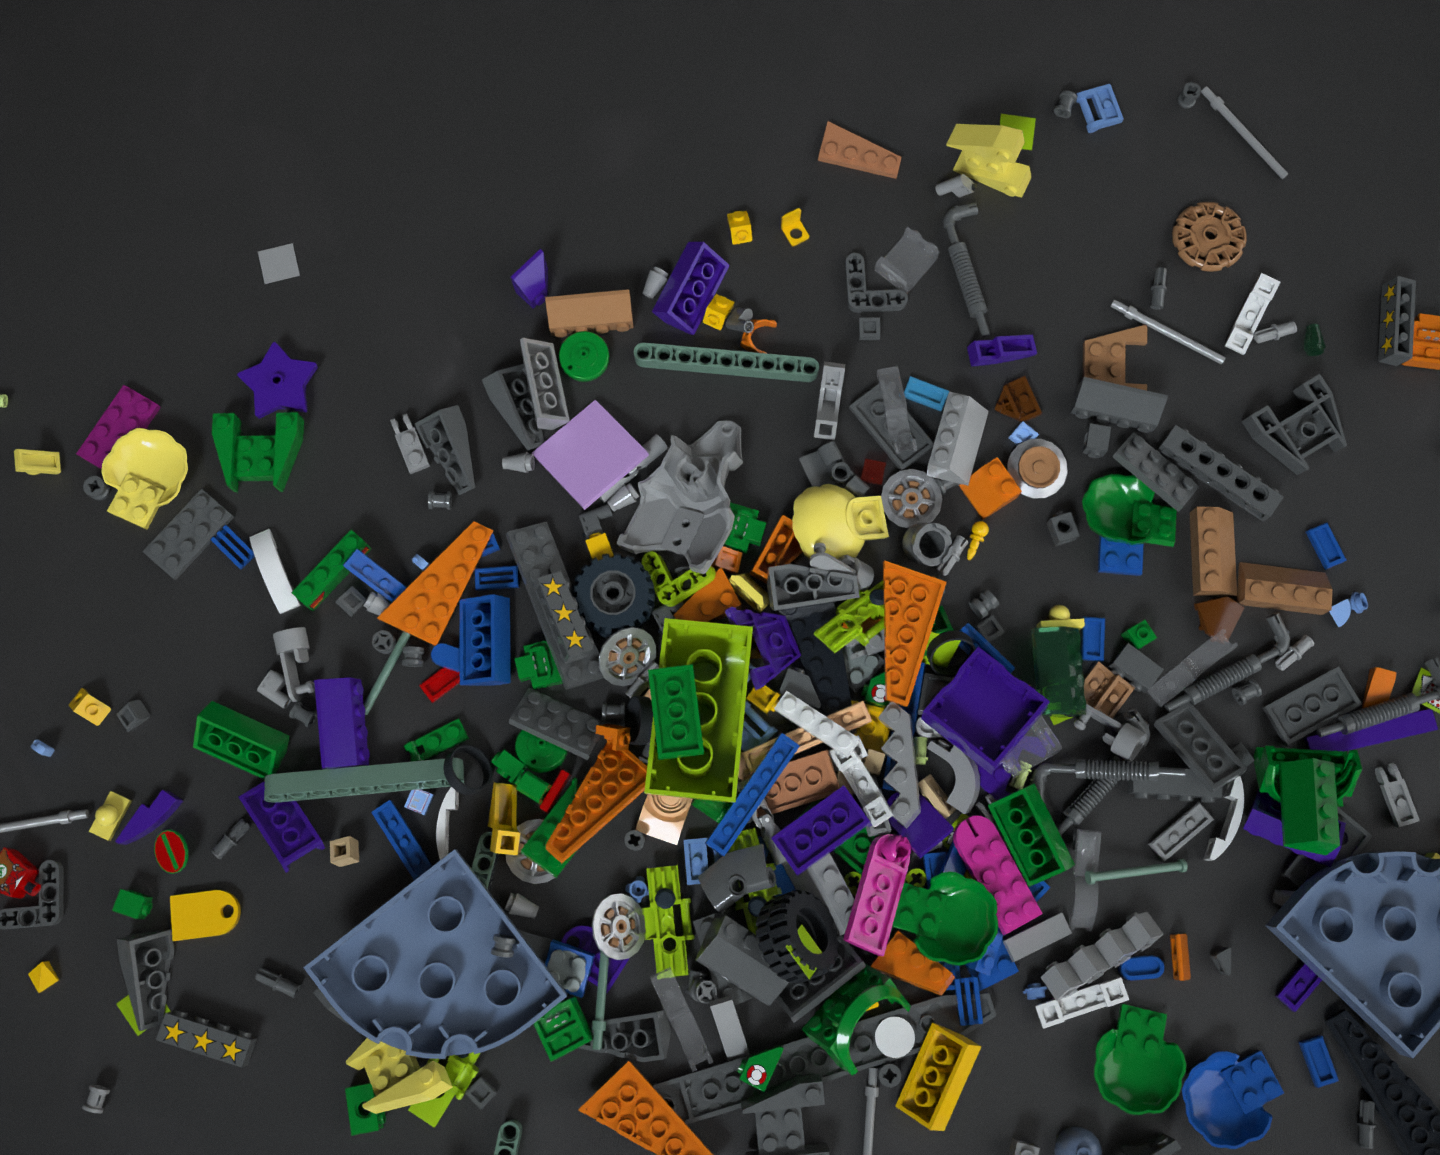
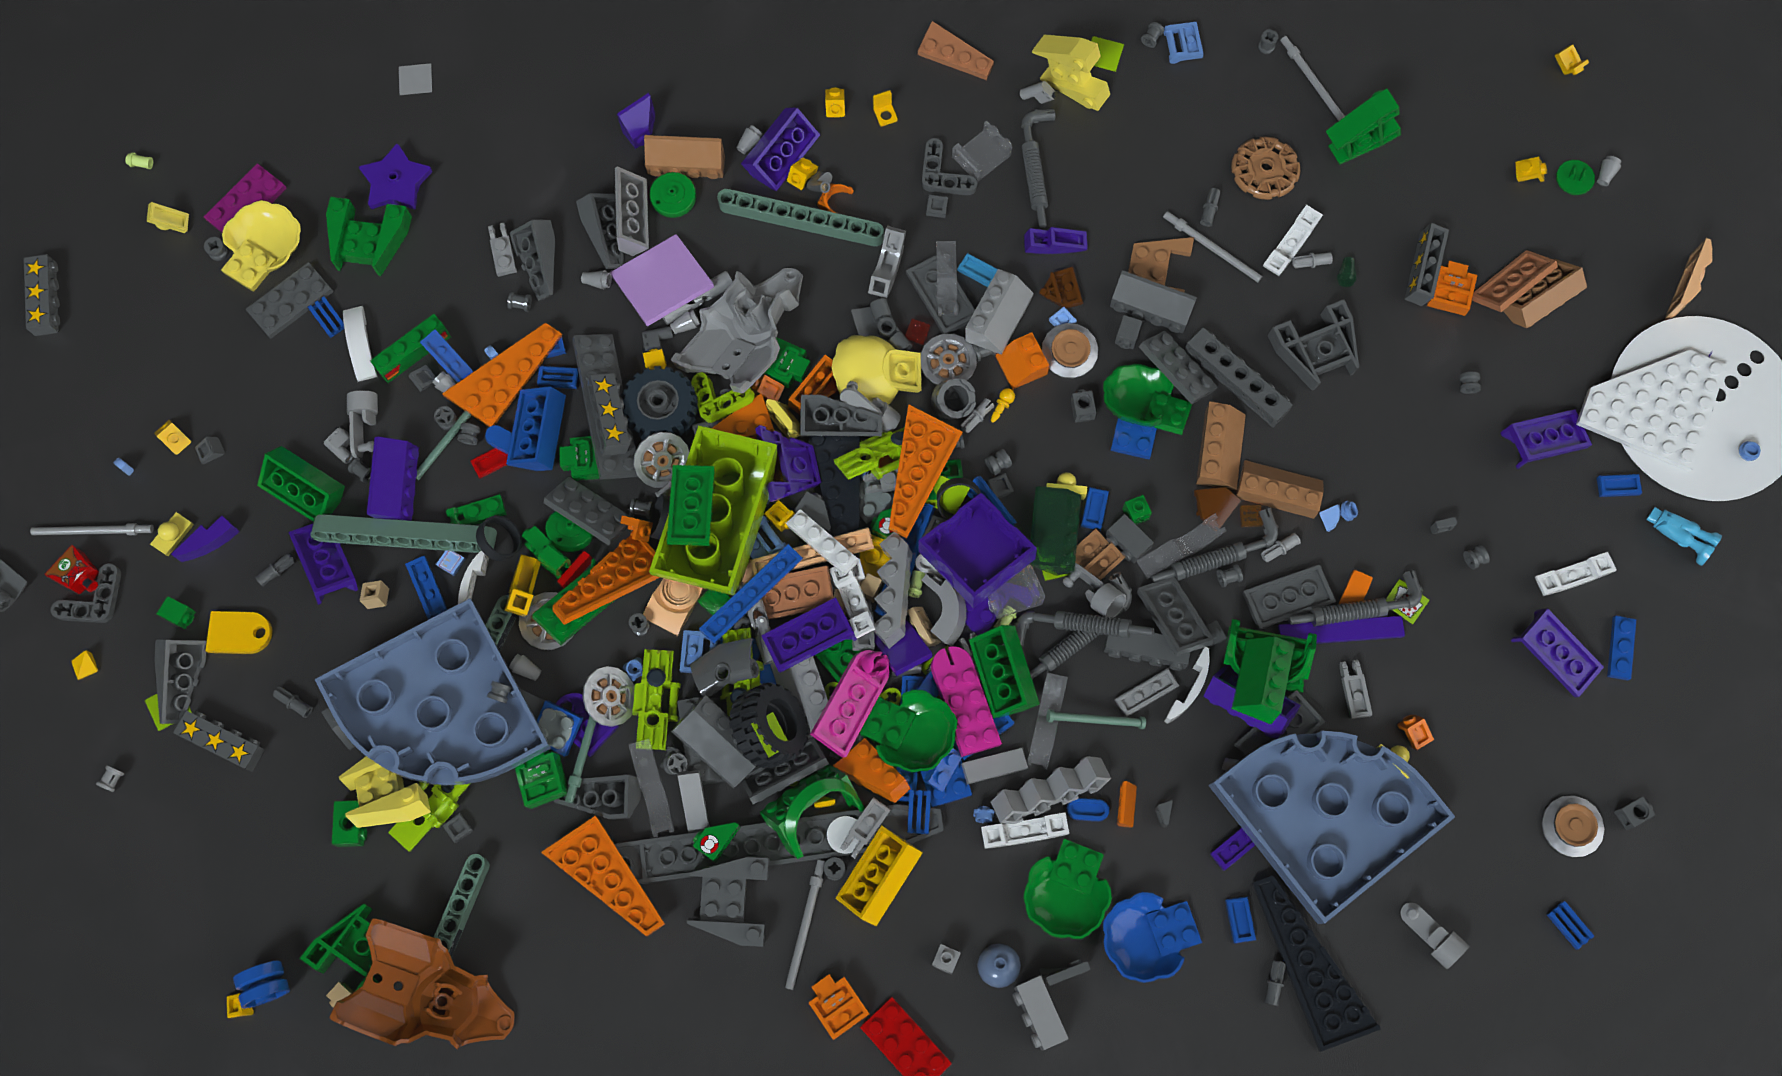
camera: 10 degrees right, 5 degrees down
red piece [154,829,188,874] -> none
blue tile [1306,522,1347,570] -> none
none -> light grey hinge [840,797,891,859]
none -> clear orange tile [1240,505,1263,527]
none -> green wedge [1326,89,1401,165]

